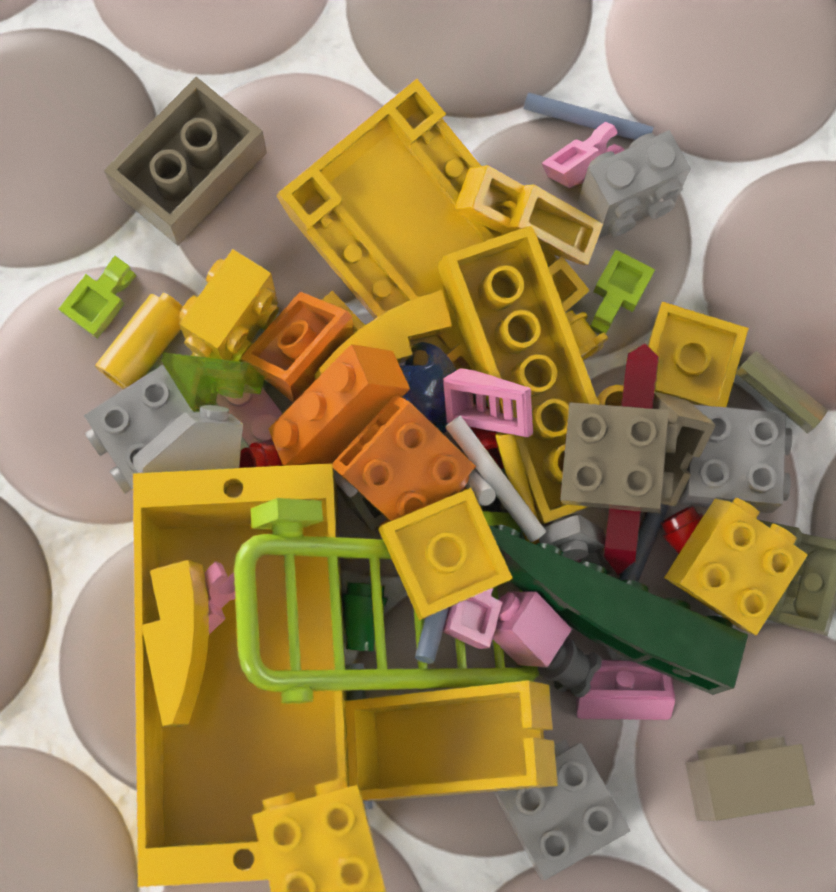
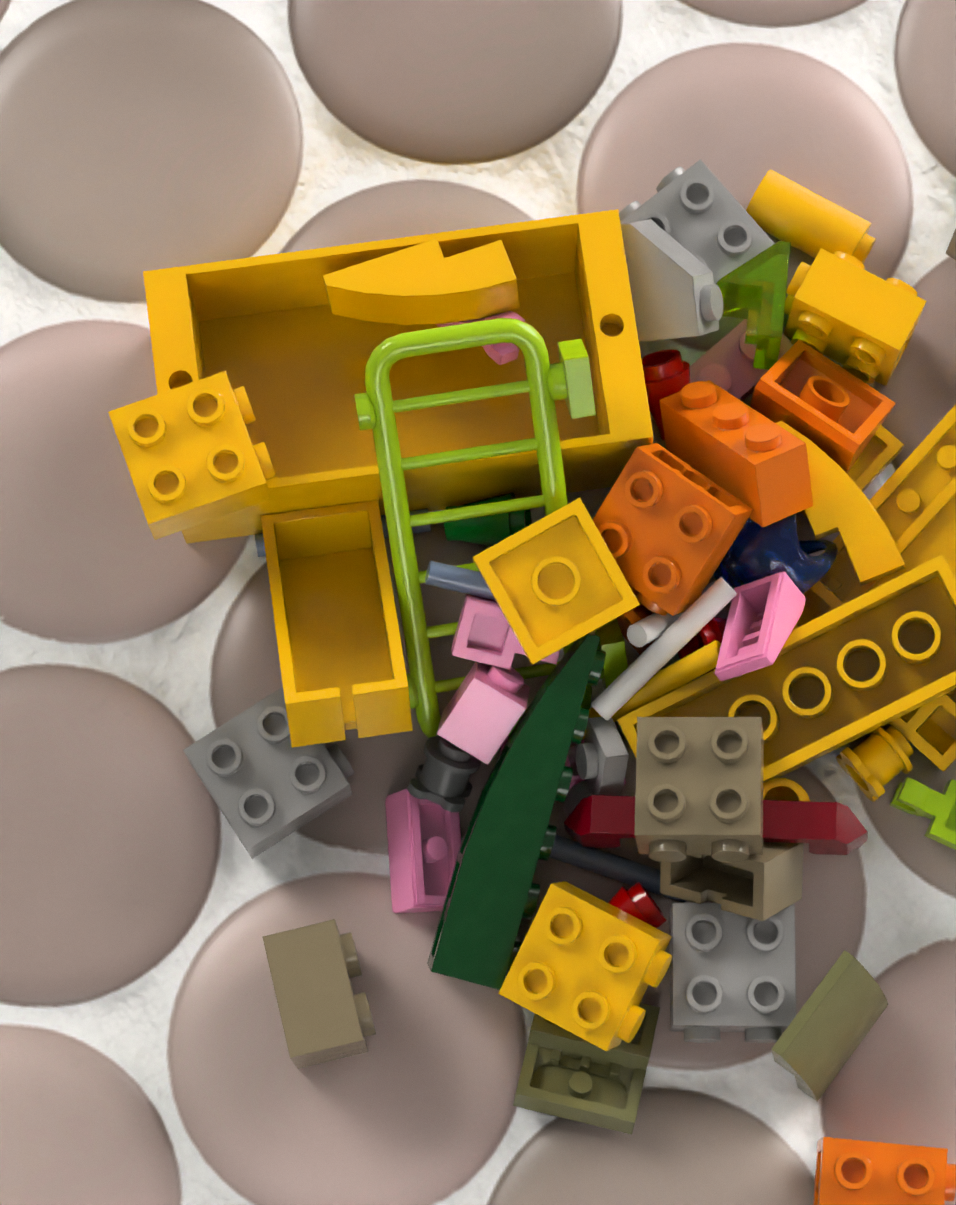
camera: 90 degrees right, 0 degrees up
lime plate [58,256,137,339] -> none
yellow plate [647,302,749,408] -> none

